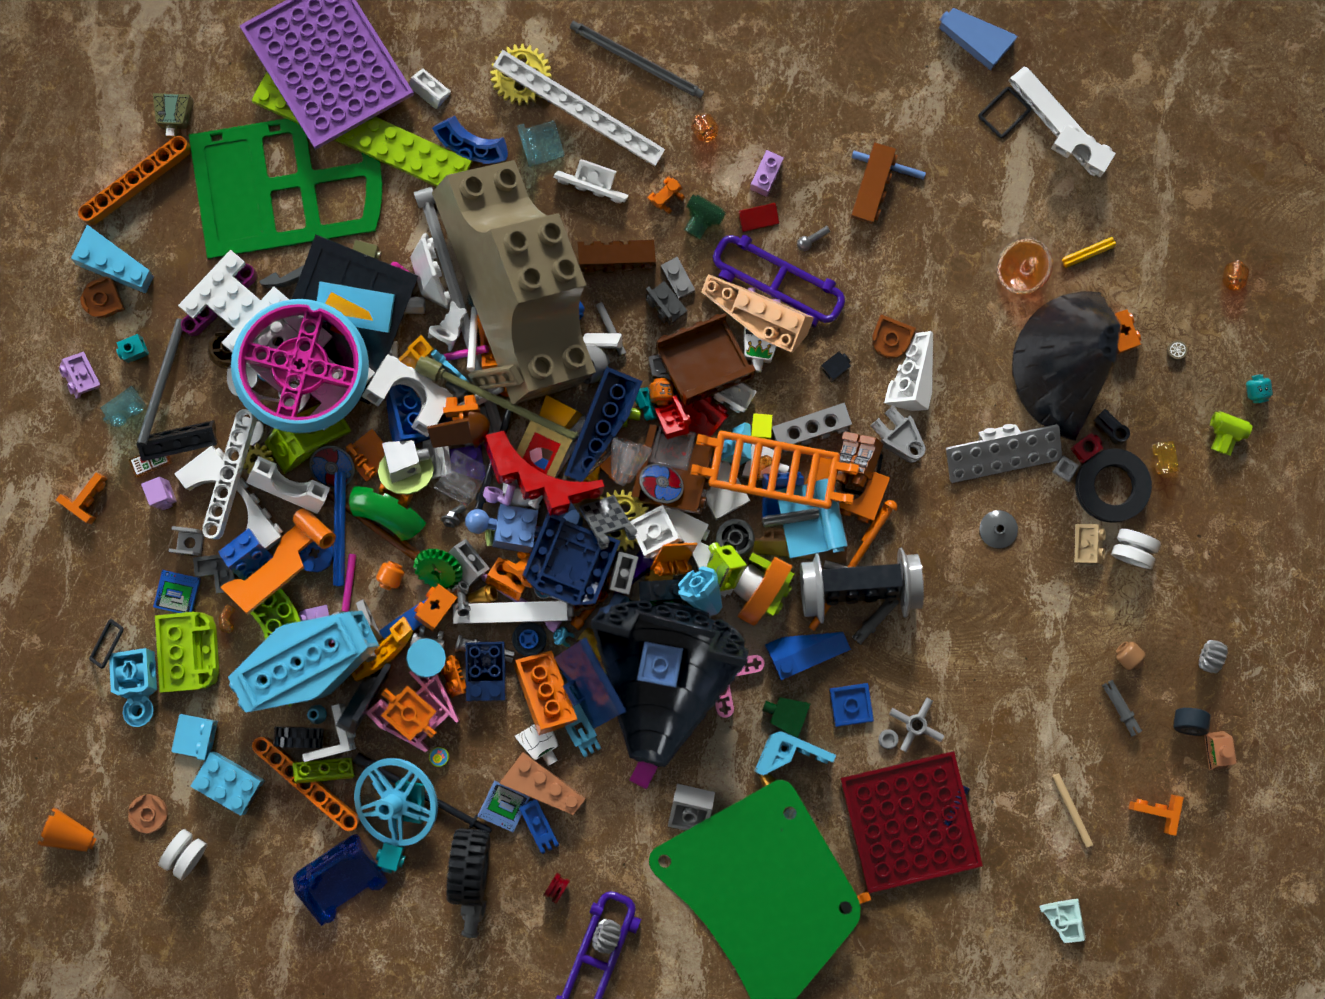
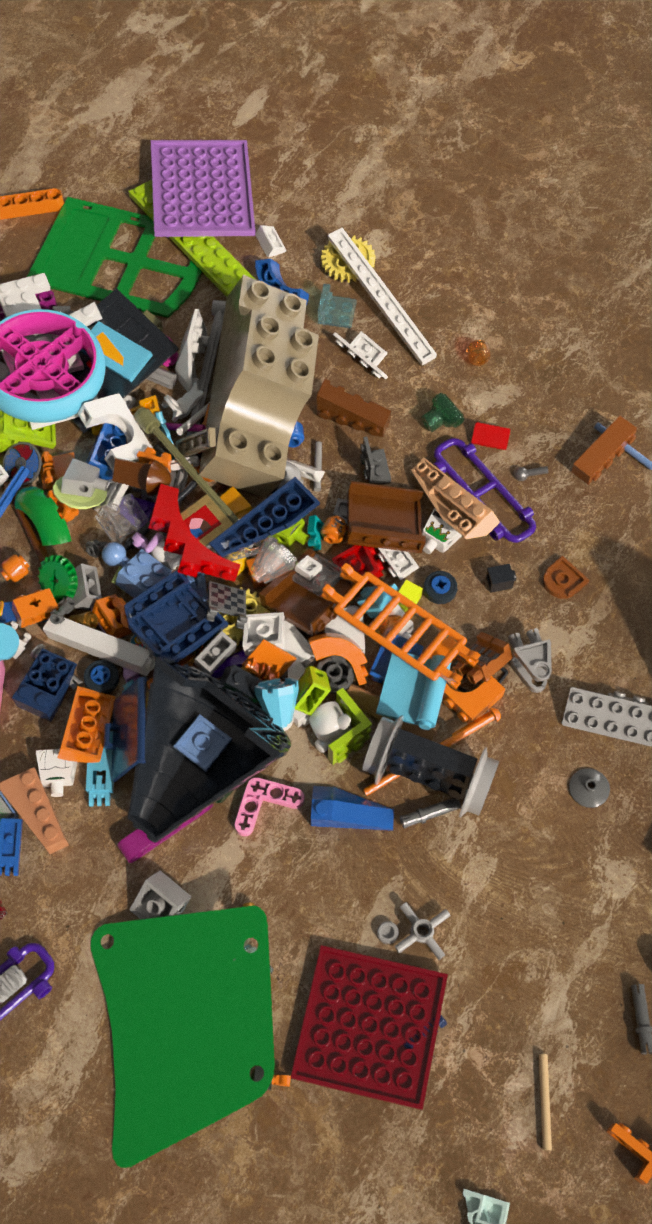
camera: 25 degrees right, 20 degrees down
torso [153,93,193,139] -> none
orange hinge [441,655,466,698] -> none
dark grey piece [570,21,705,99] -> none
shield [639,464,684,503] -> none
orange piece [647,176,685,214] -> none
red bracket [655,395,691,439] -> none
light grey plate [661,257,695,299] -> none
orange slope [737,557,792,626] -> none
lavender brick [750,150,784,197] -> none
medium azure bracket [754,731,836,775] -> none
dark grey axle [762,508,819,527] -> none
dark green torso [762,697,810,738] -> none
light grey brick [771,403,852,452] -> none
blue tile [829,683,874,727] -> none
white wedge [884,331,933,411] -> none
none -> white plate [69,302,103,326]
none -> white plate [295,555,322,581]
none -> orange arch [309,633,368,686]
none -> black wheel [423,571,458,604]

